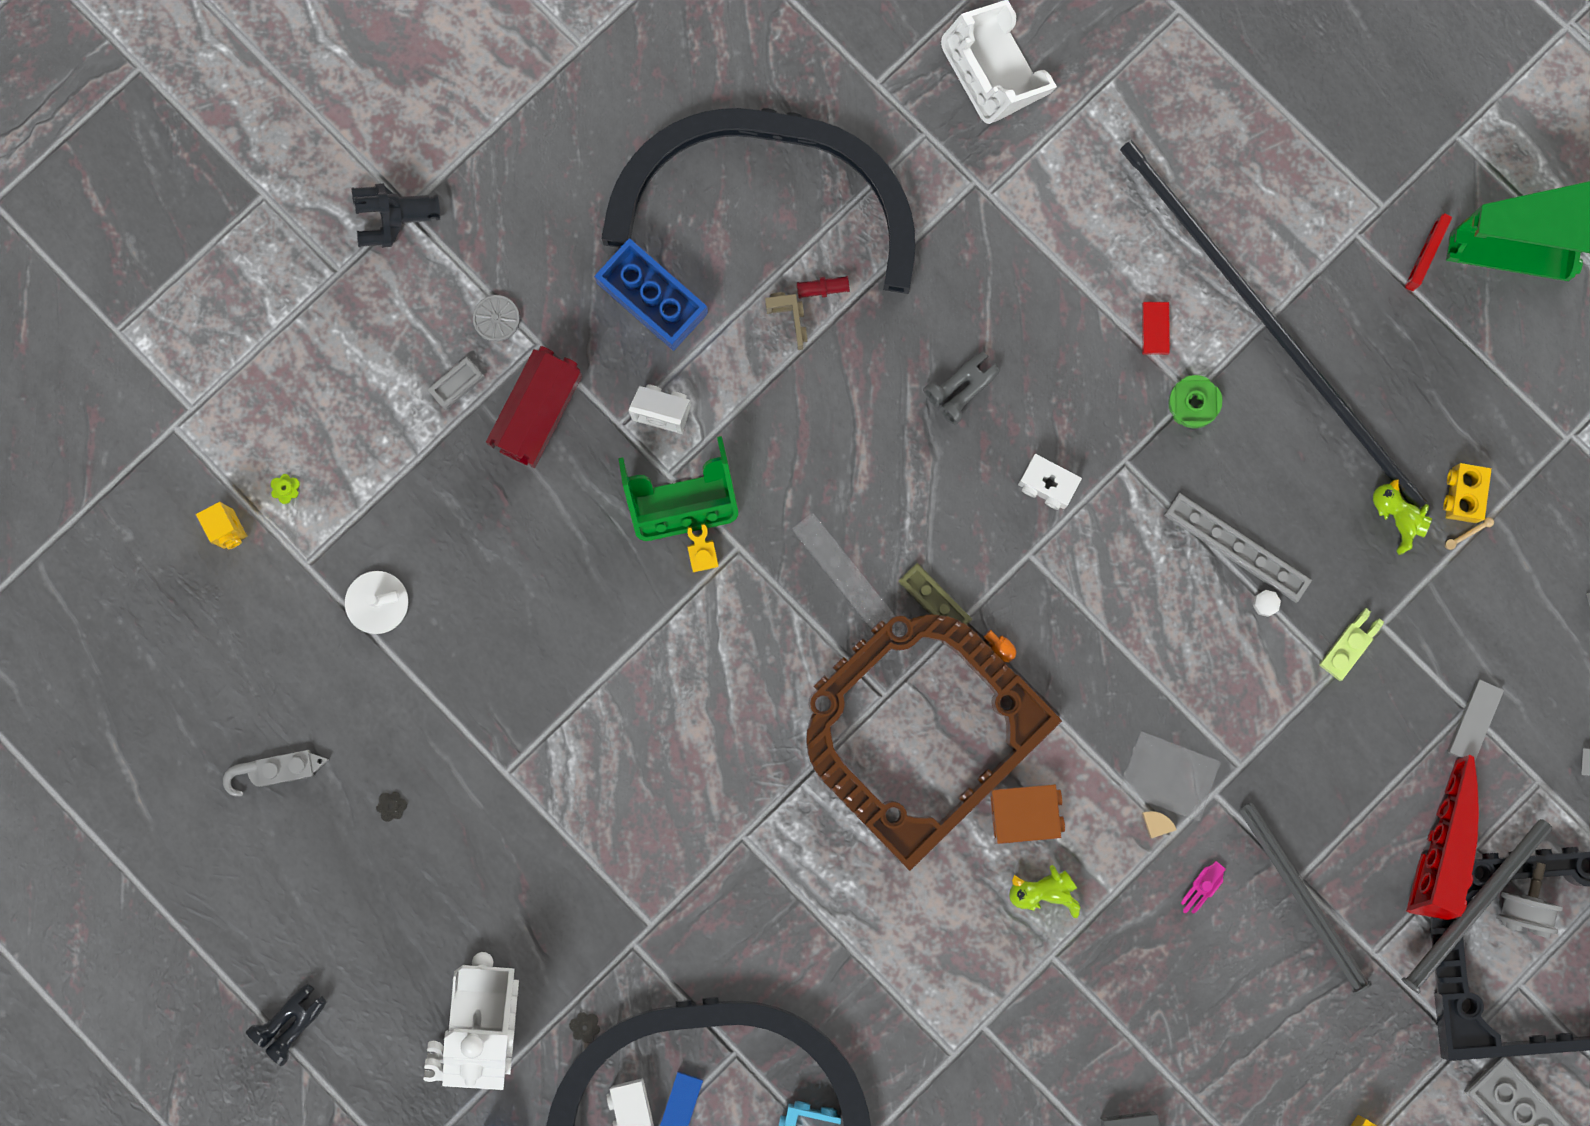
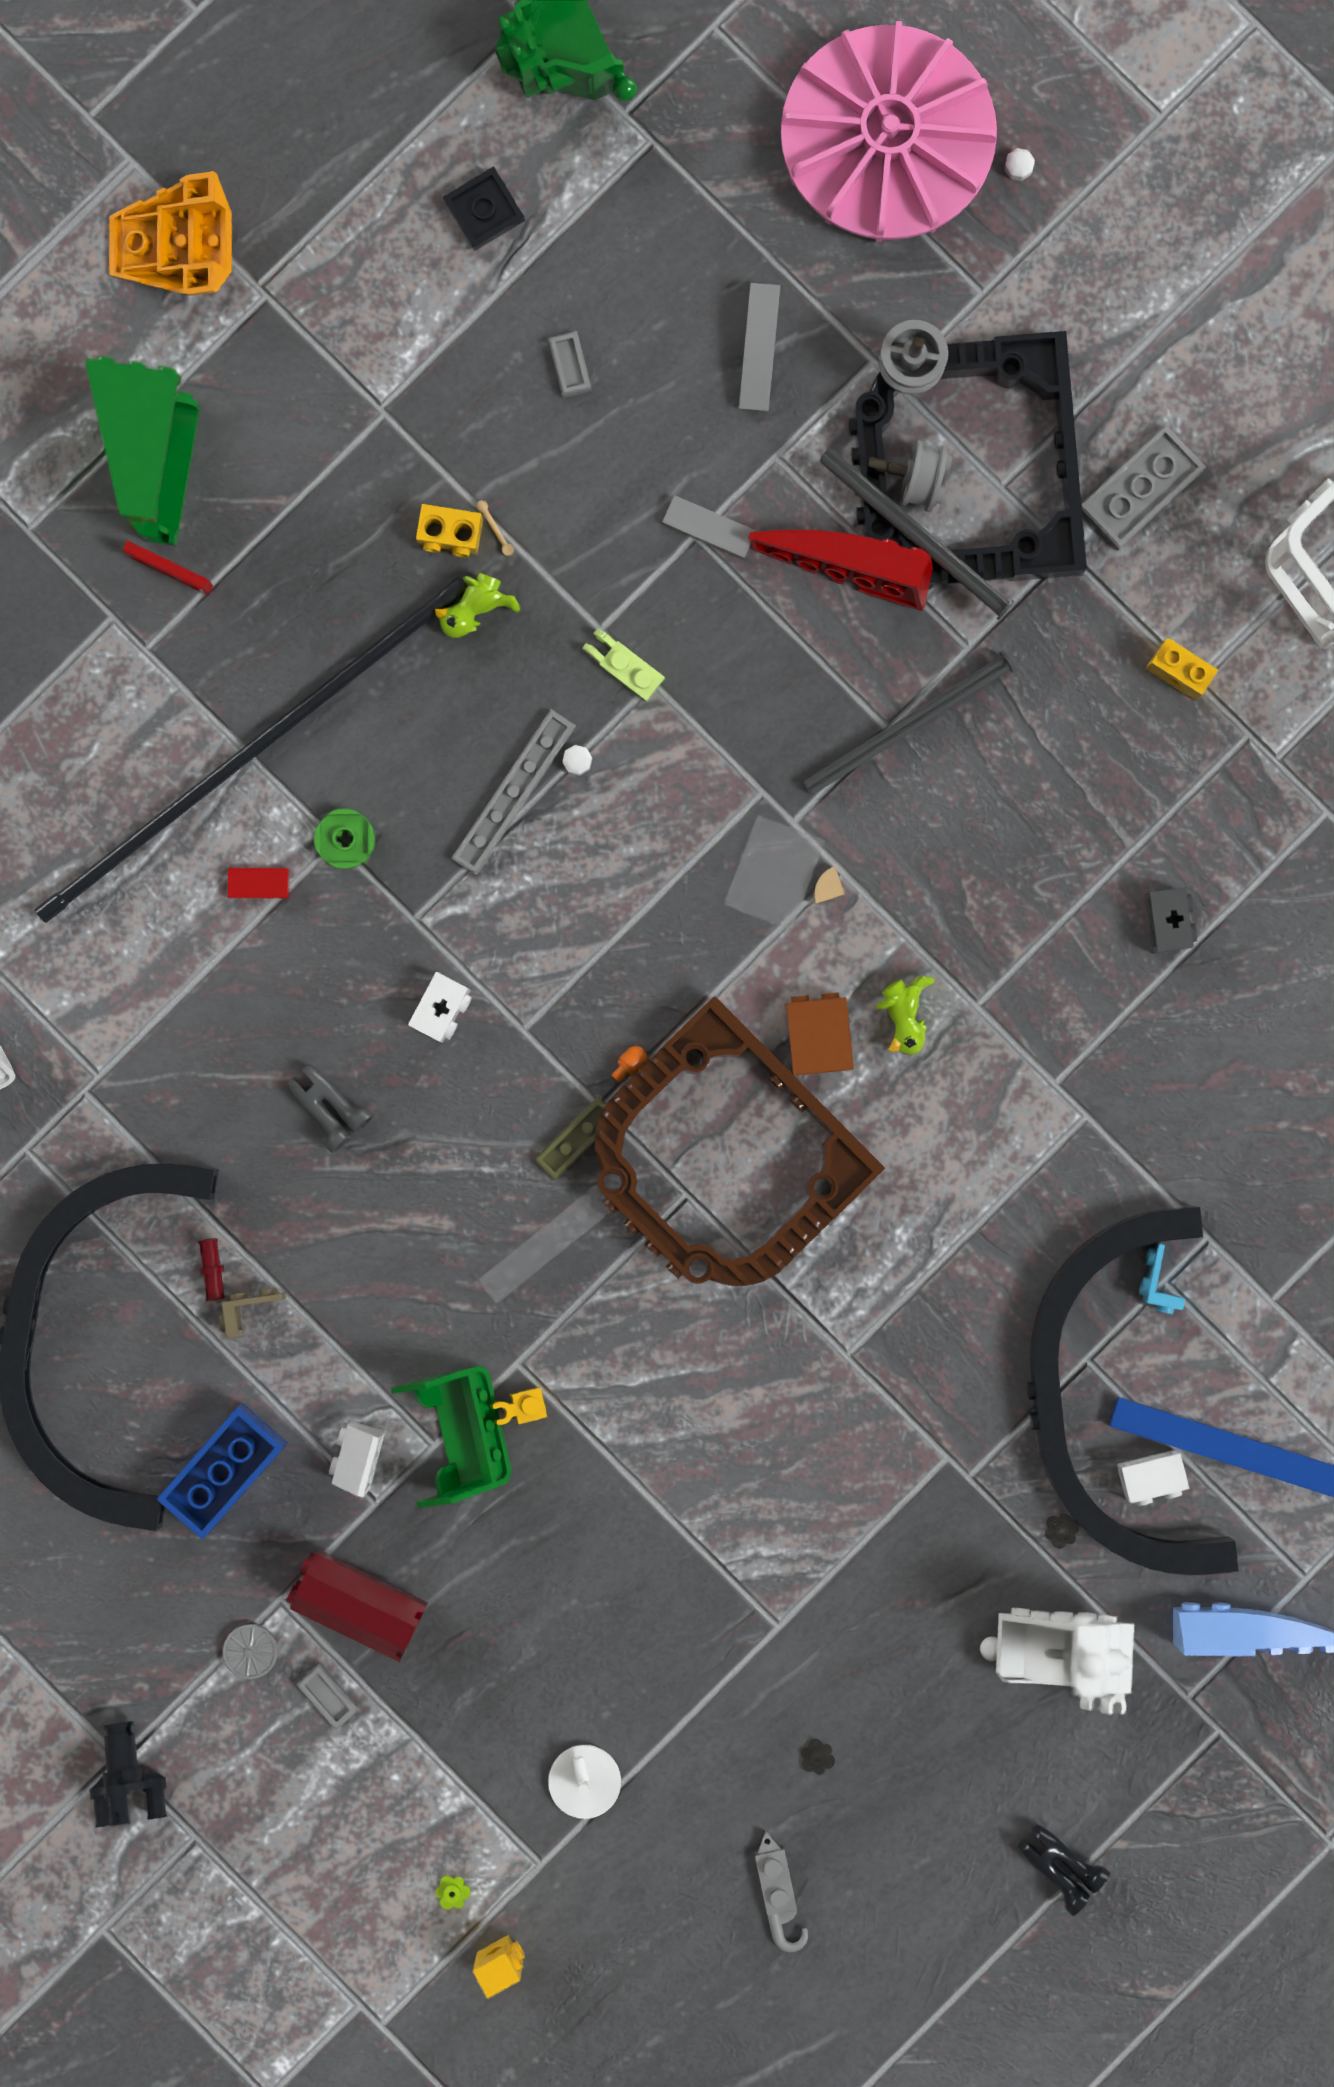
camera: 85 degrees left, 5 degrees up
dark pink piece [1181,861,1226,913] -> none

